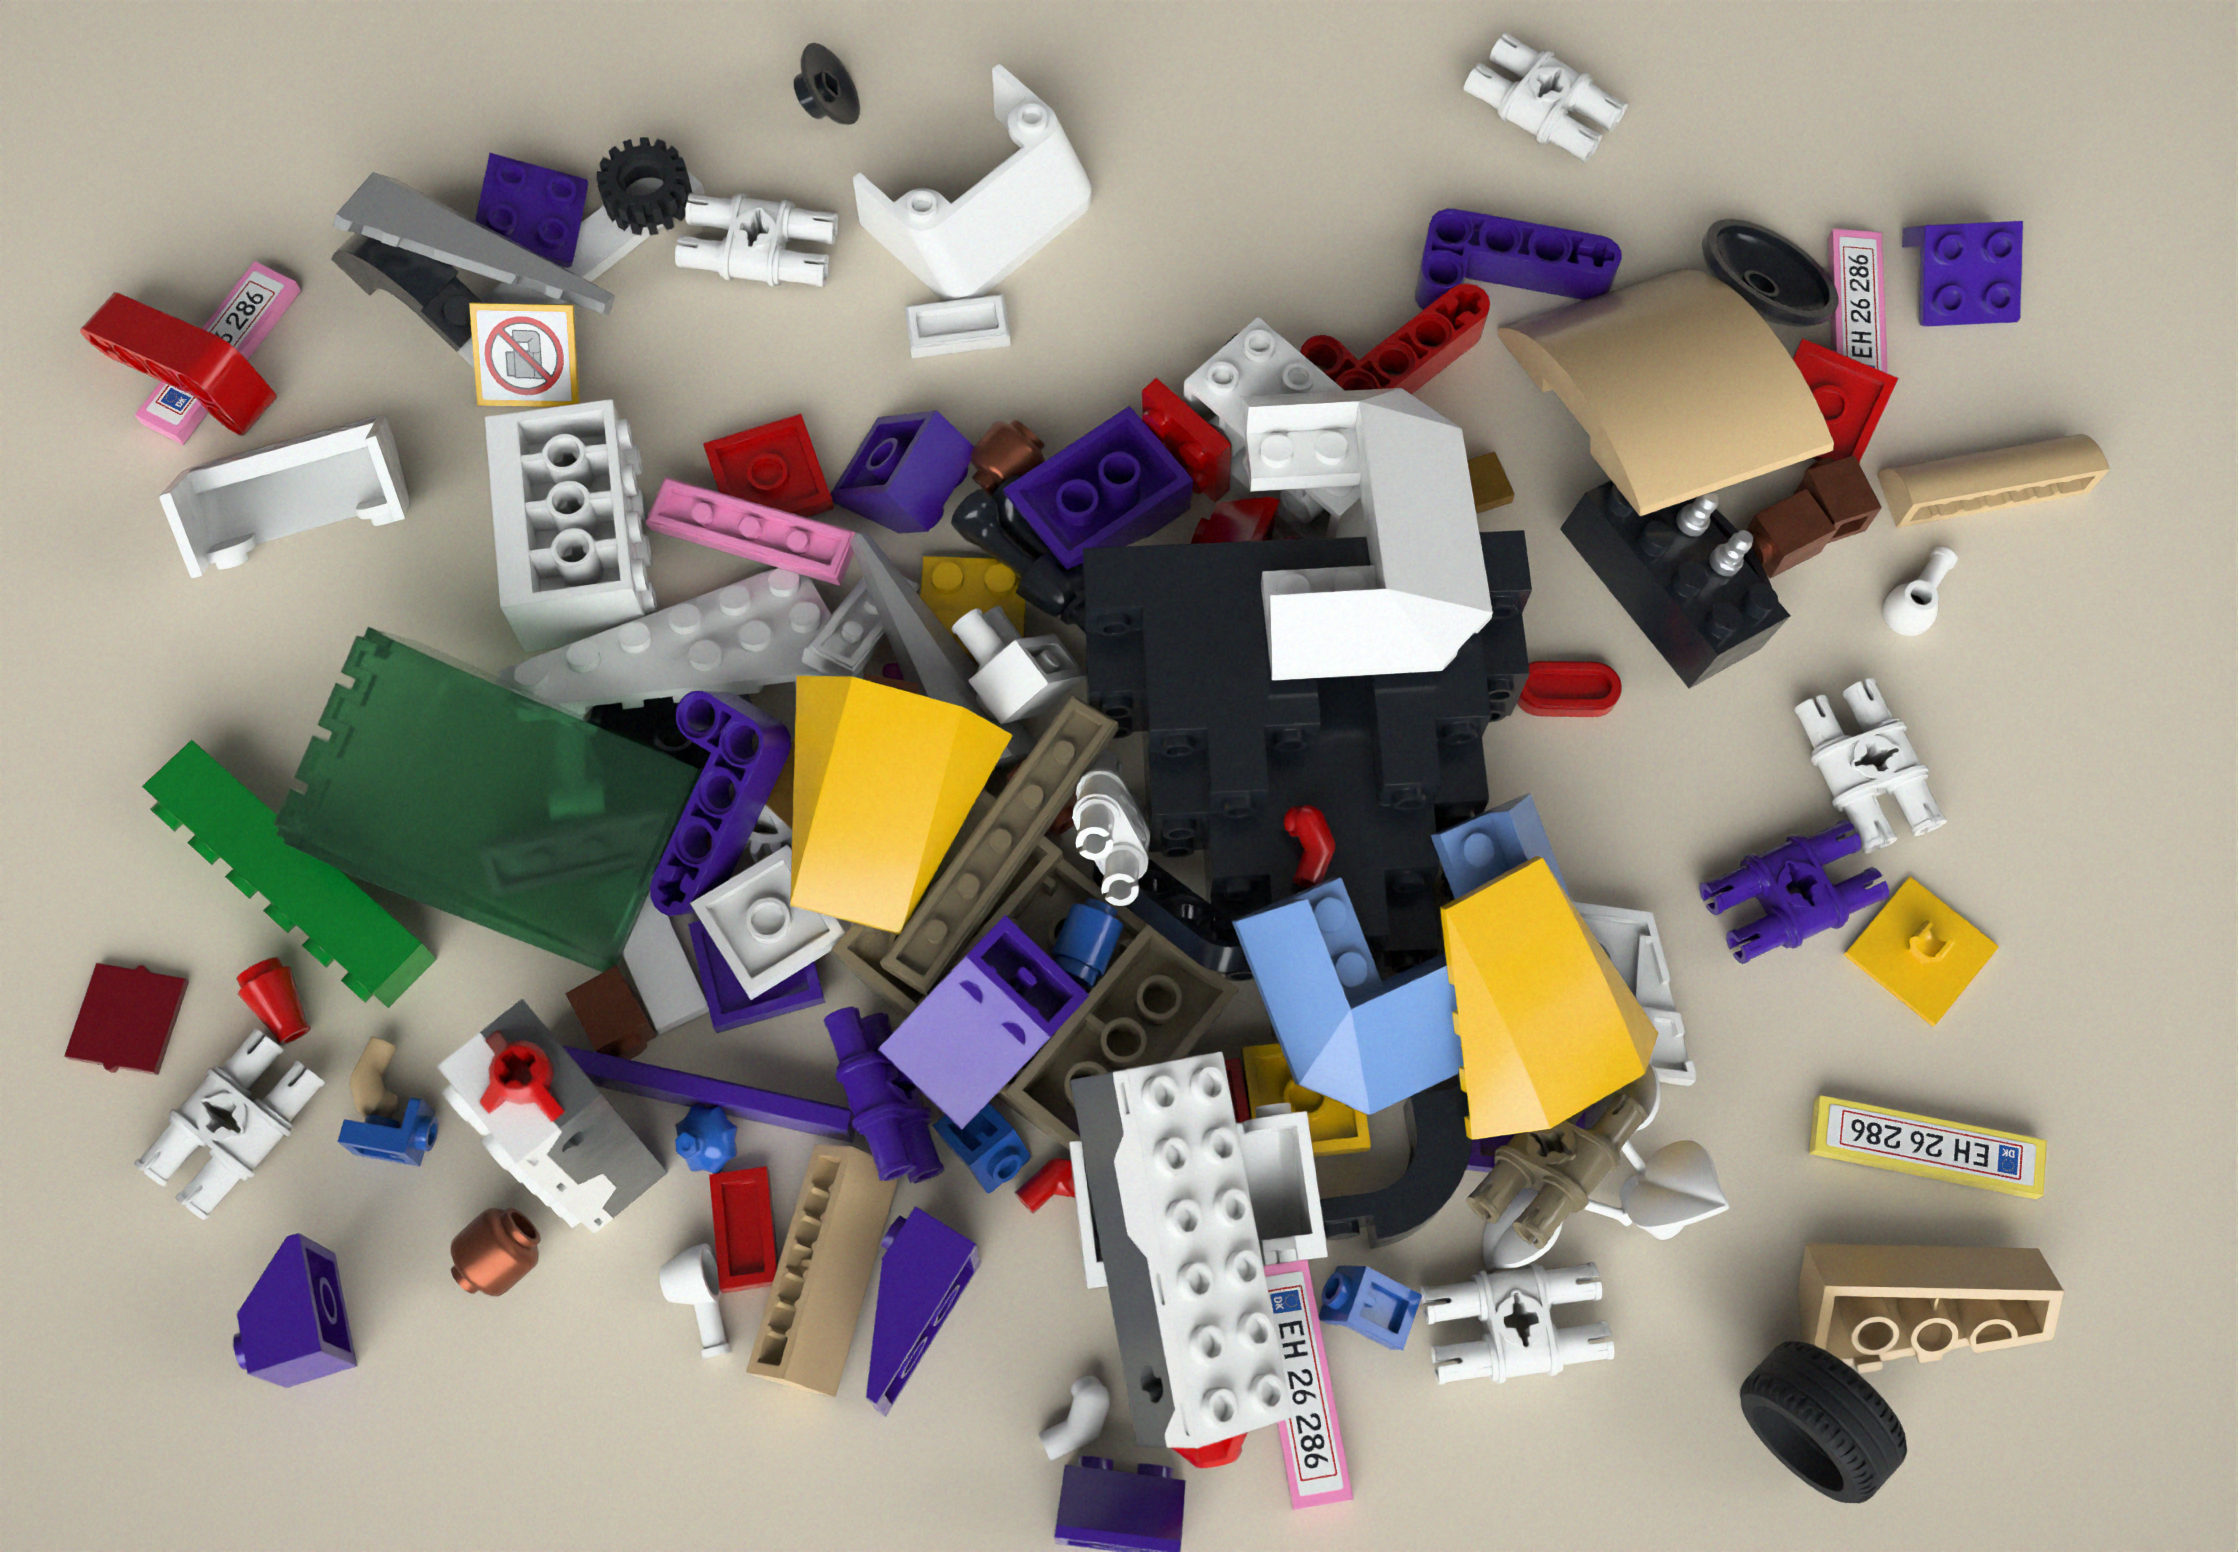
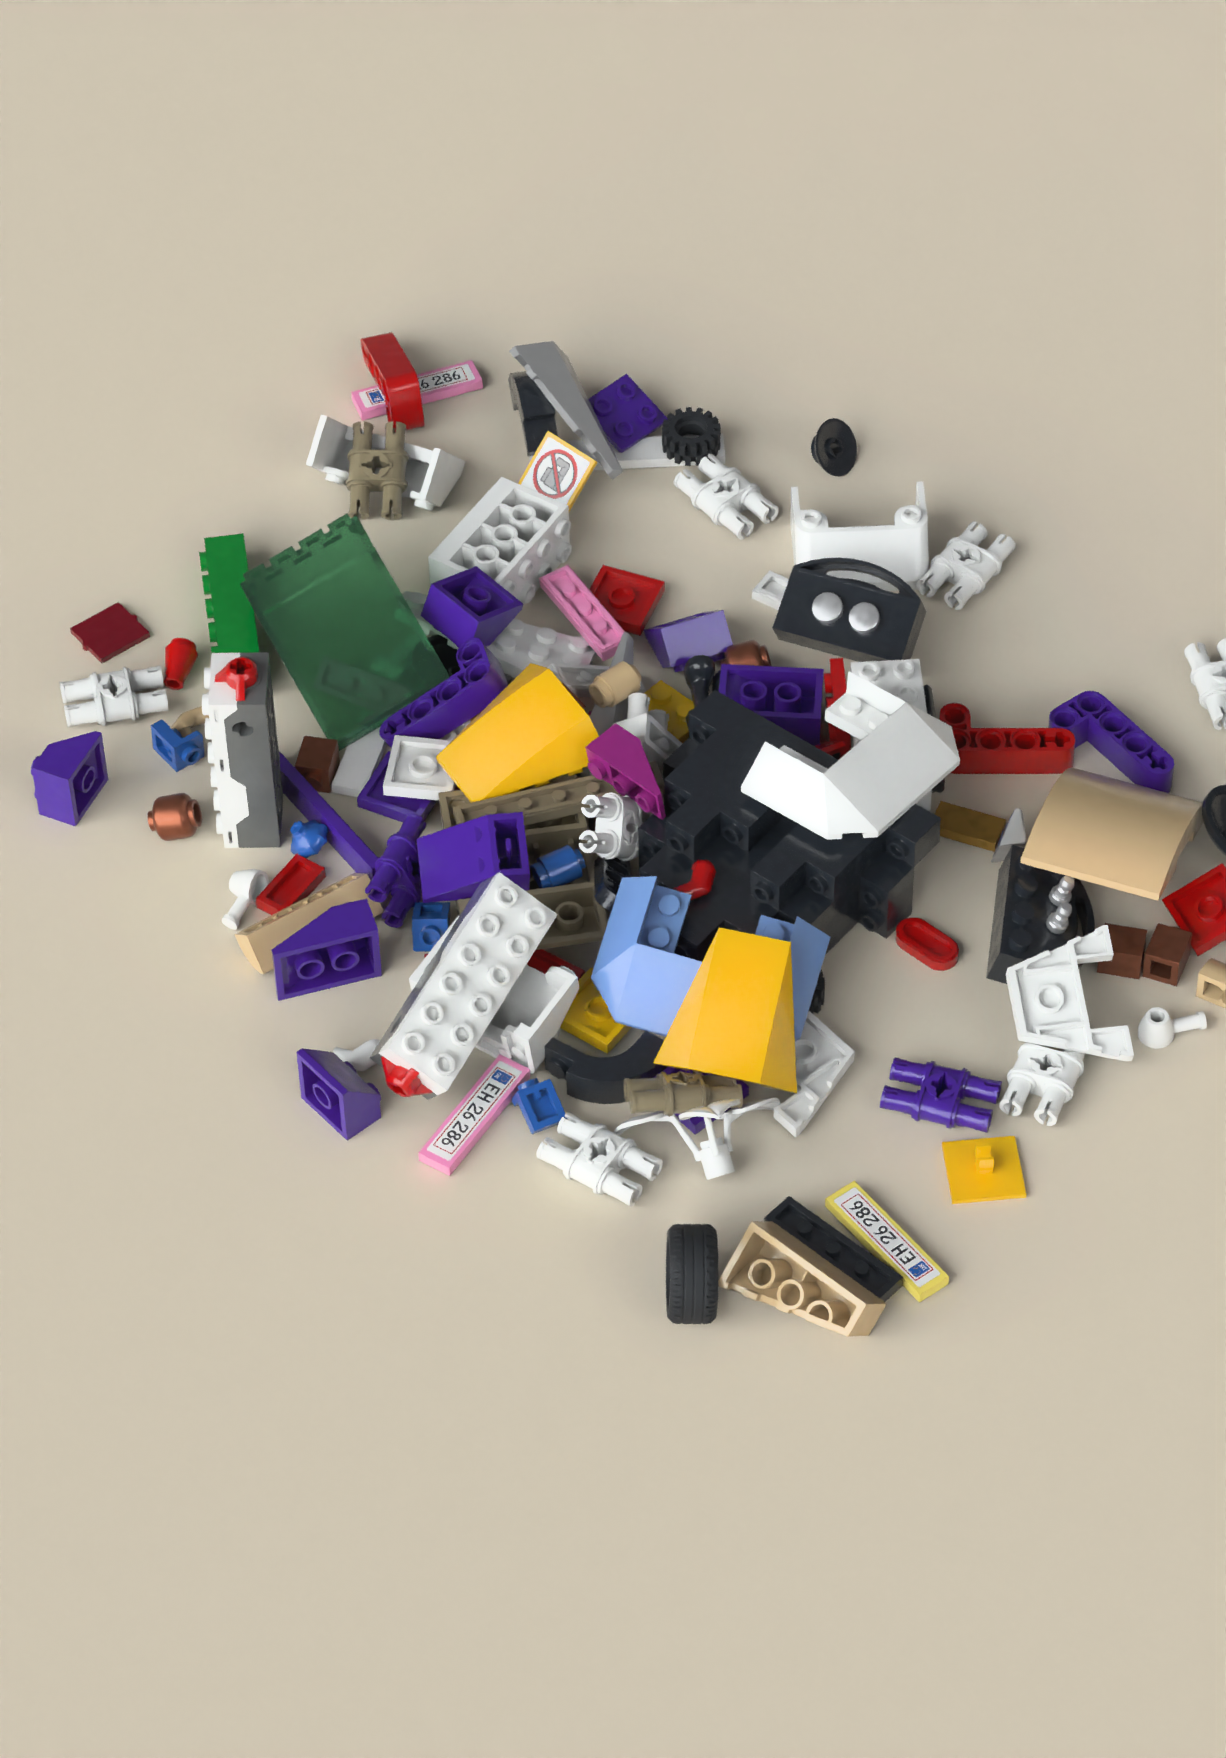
camera: 45 degrees right, 20 degrees down
none -> dark tan pin [346,421,409,520]
none -> dark purple slope [420,566,524,648]
none -> magenta slope [585,723,666,820]
none -> tan brick [589,661,641,708]
none -> black plate [764,1196,903,1302]
none -> black piece [773,558,926,662]
none -> white pin [916,521,1016,610]
none -> light grey slope [991,808,1027,862]
none -> white wing [1006,925,1134,1061]

